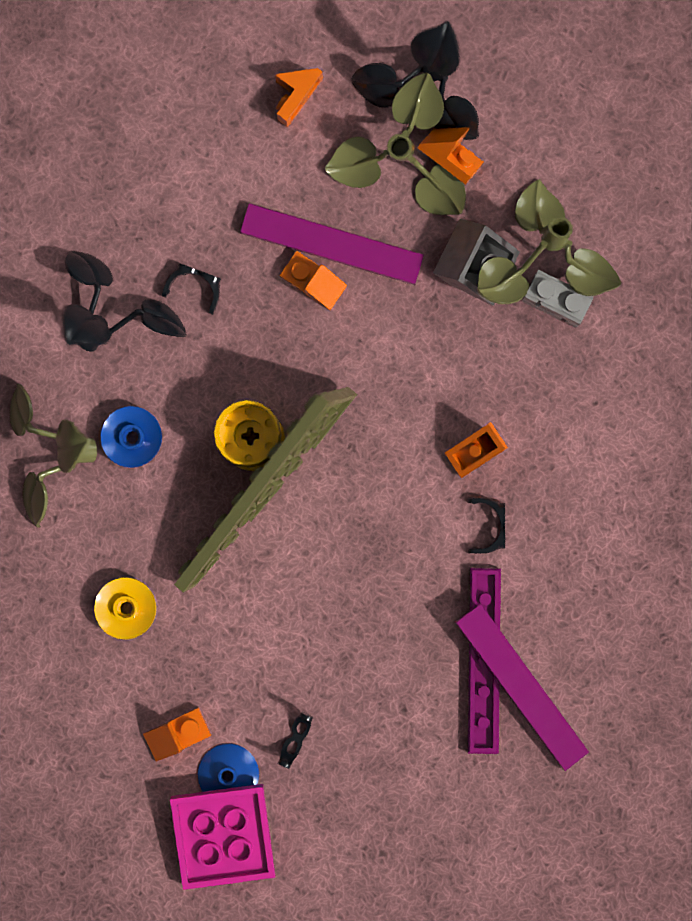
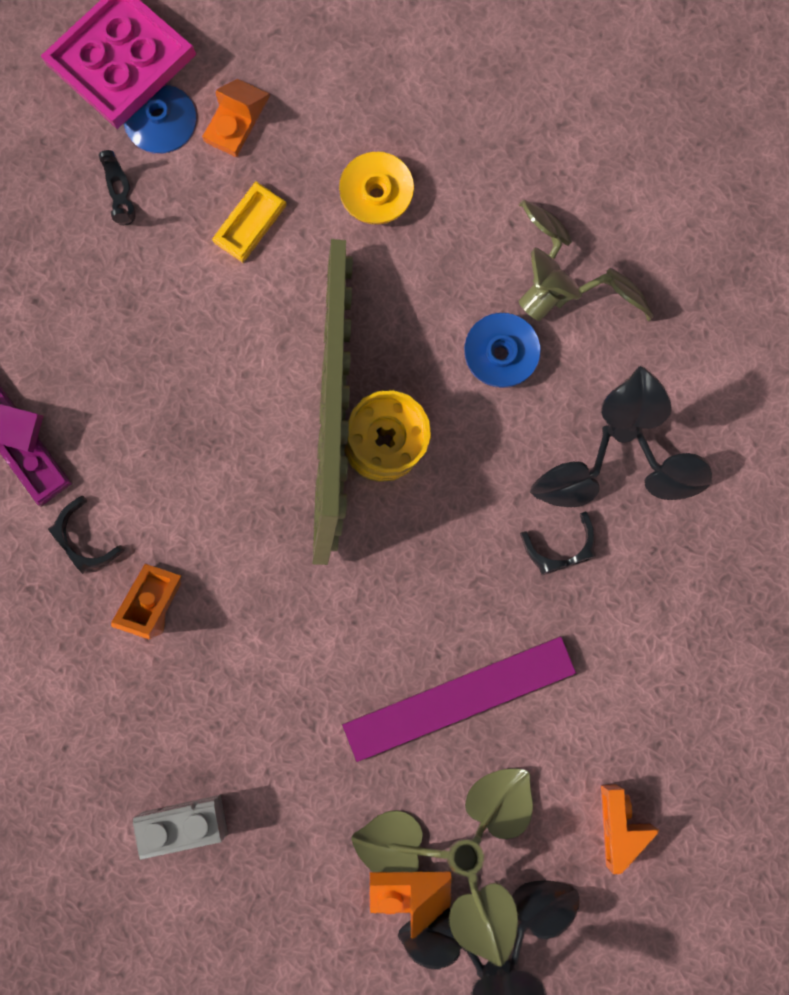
camera: 140 degrees right, 5 degrees down
orange slope [280,251,347,310] -> none
flat silver slope [433,219,520,306] -> none
olive plant [477,179,621,304] -> none
none -> yellow tile [212,181,287,263]

